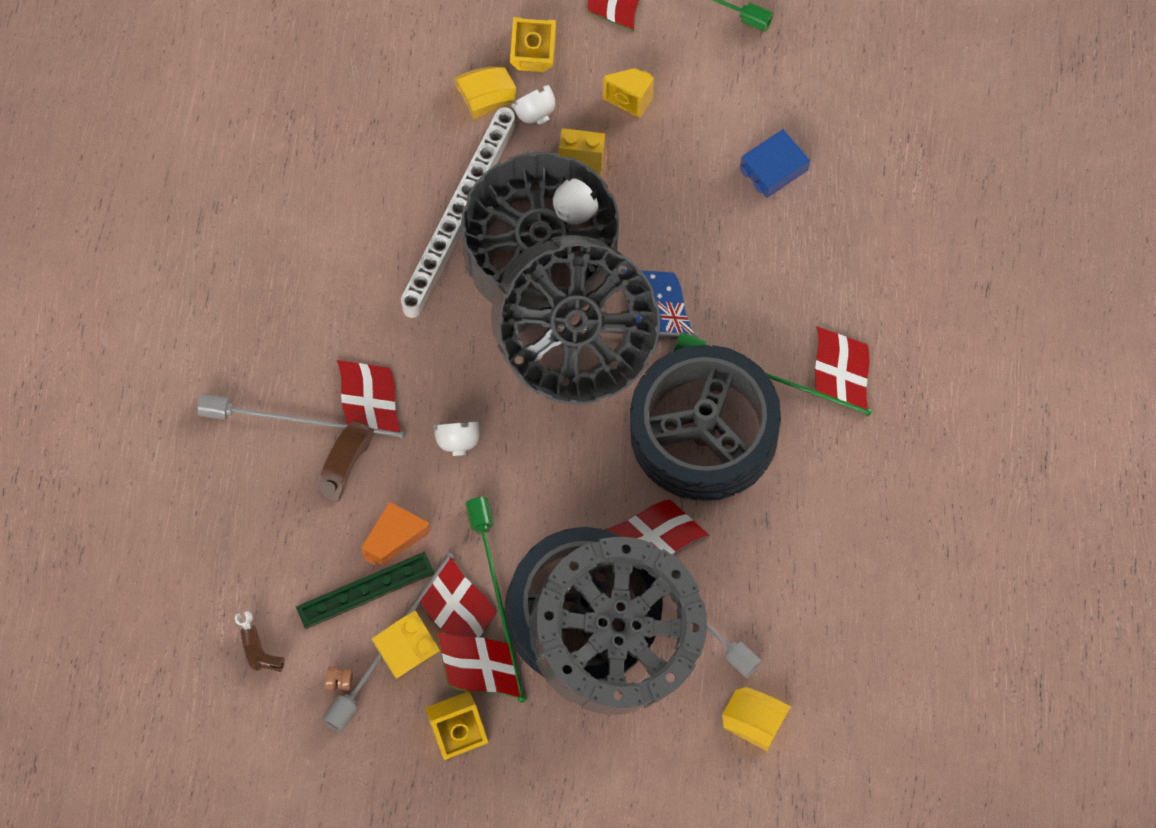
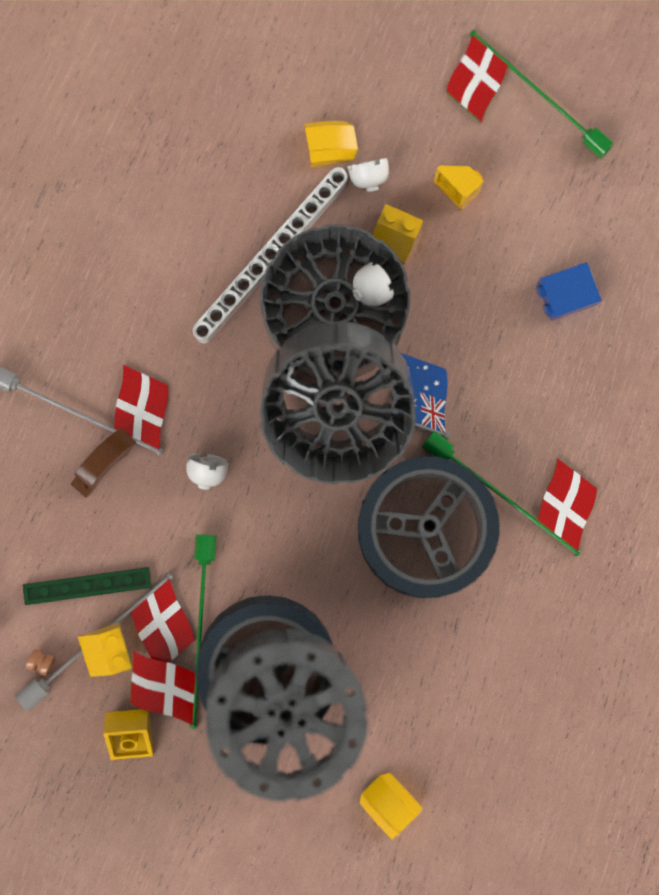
camera: 15 degrees right, 15 degrees up
orange slope [361,502,431,566] -> none
yellow slope [510,17,557,72] -> none
flag [600,499,762,678] -> none

